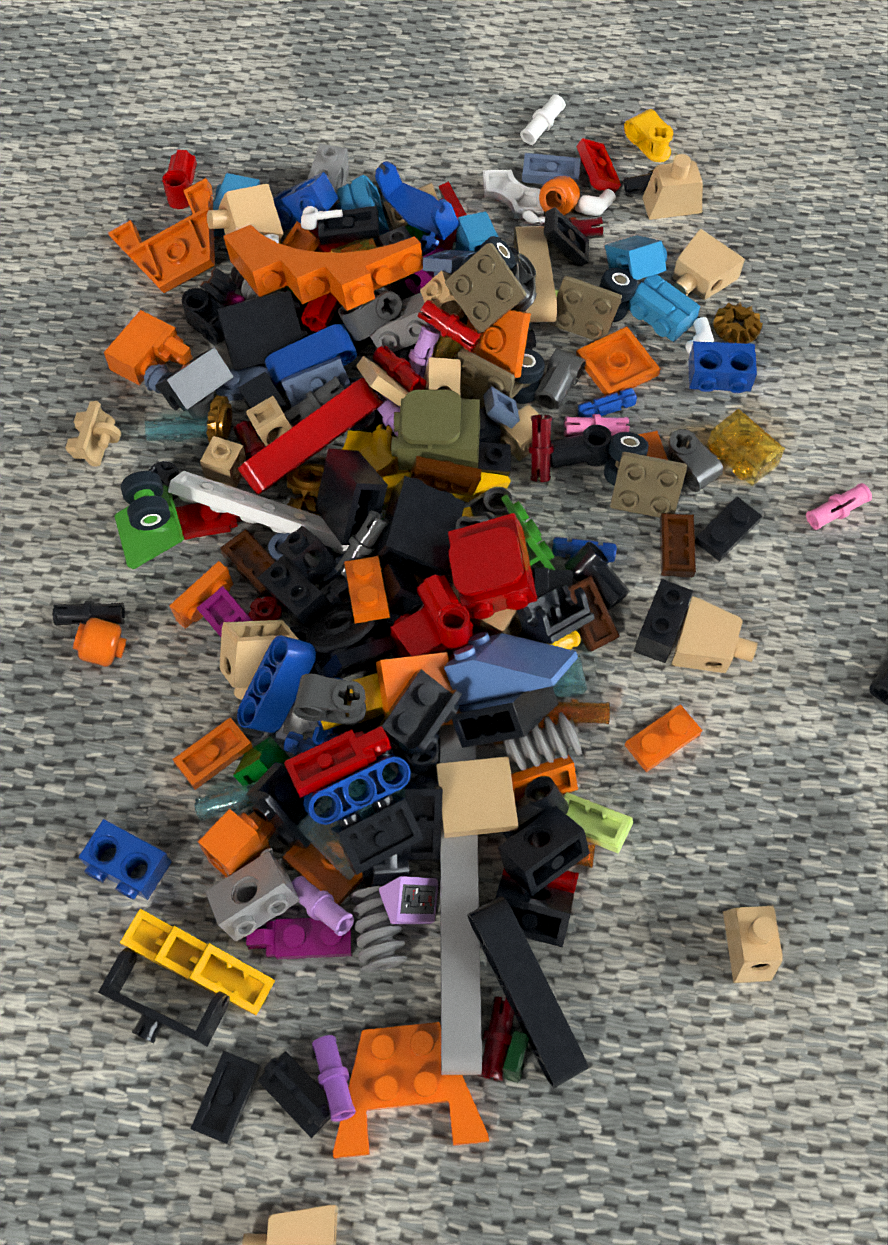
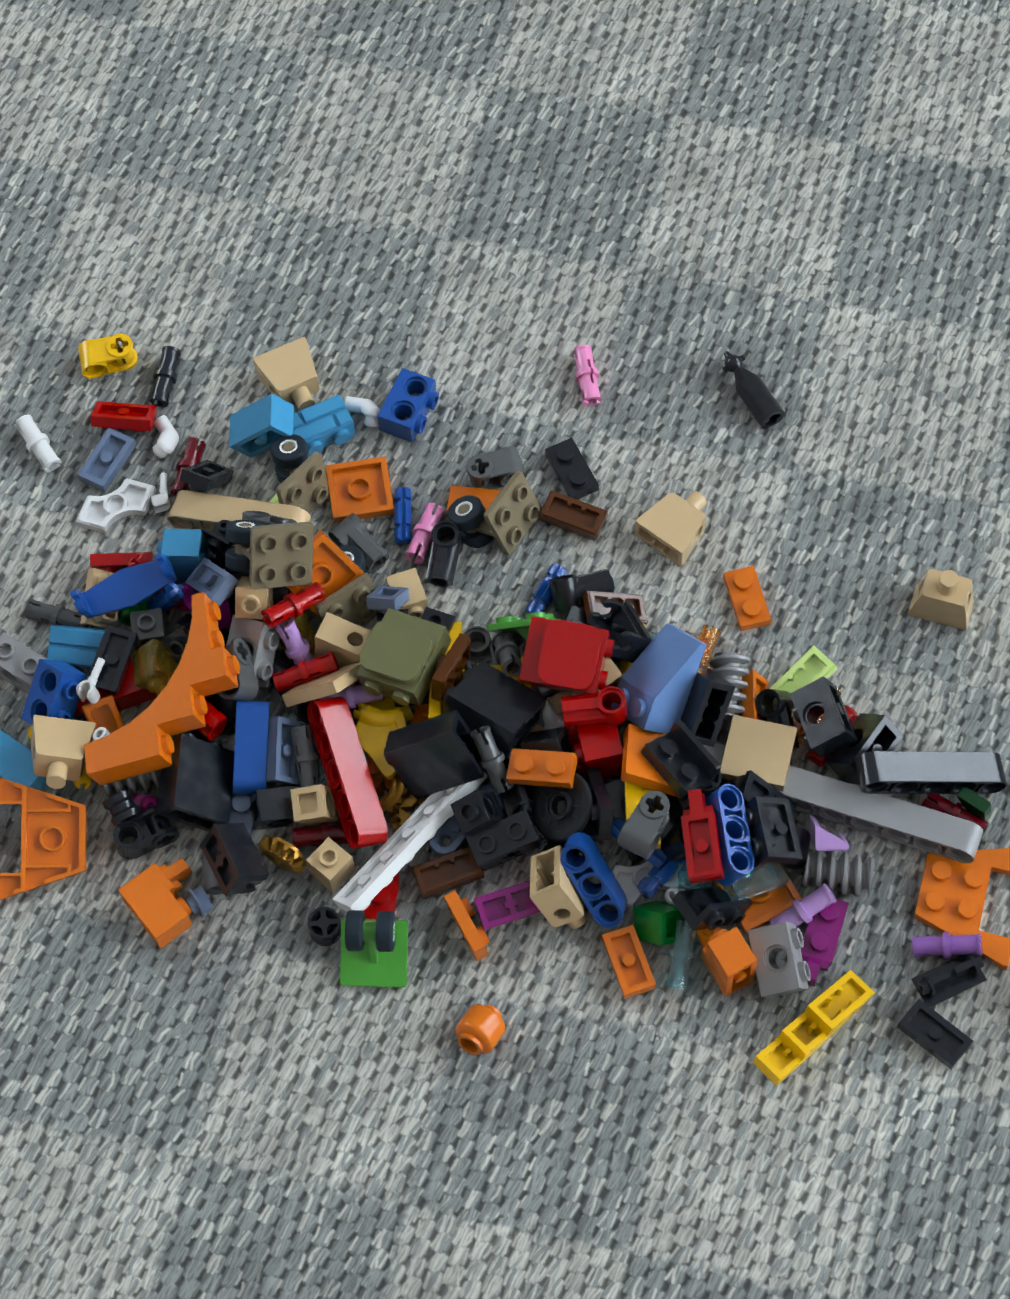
camera: 65 degrees left, 0 degrees up
black pin [52,601,125,626] -> none
tan hips [65,401,121,467] -> none
blue brick [78,819,172,900] -> none
black piece [98,948,230,1047] -> none
clear light blue pin [145,417,208,442] -> none
red plate [249,596,282,621] -> none
dark red pin [528,414,554,482] -> none
orange head [539,175,580,215] -> none
black brick [634,579,693,663] -> none
tan torso [642,154,703,220] -> none
clear yellow brick [707,409,785,486] -> none
pearl gold gear [713,302,763,344] -> none

